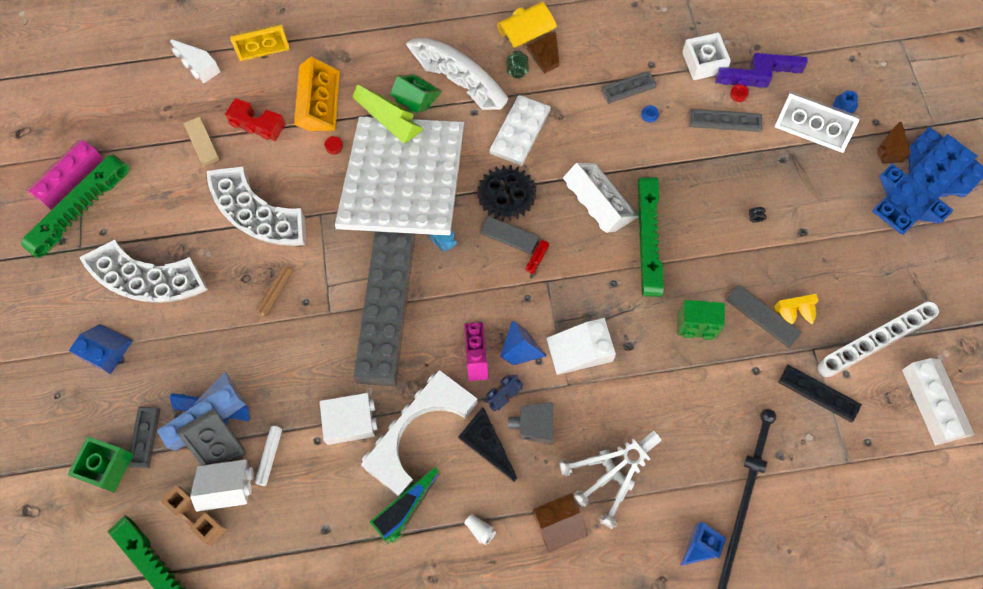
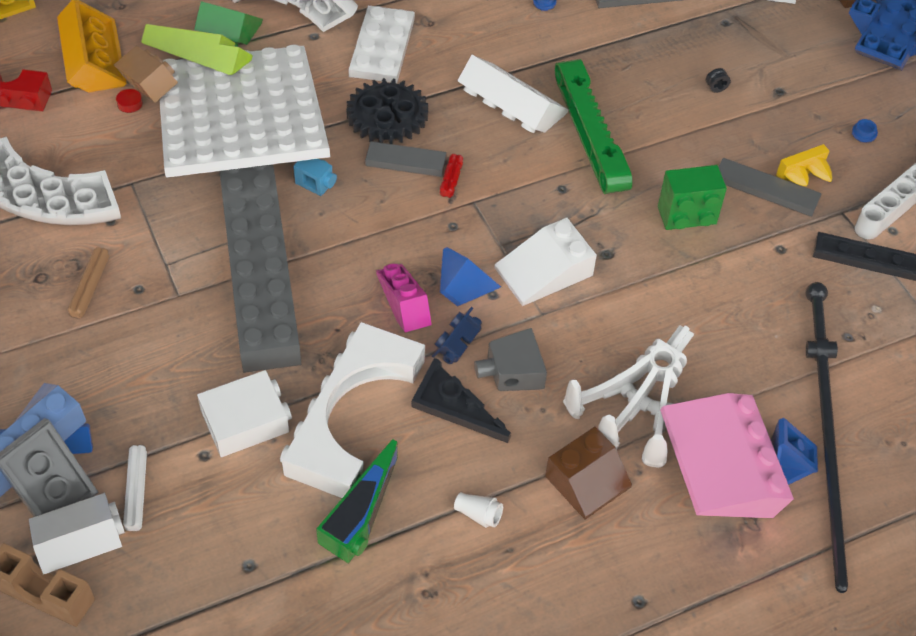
camera: 20 degrees left, 15 degrees down
none -> medium nougat brick [114,45,178,103]
none -> bright pink slope [660,393,794,518]
none -> blue plate [852,119,878,143]

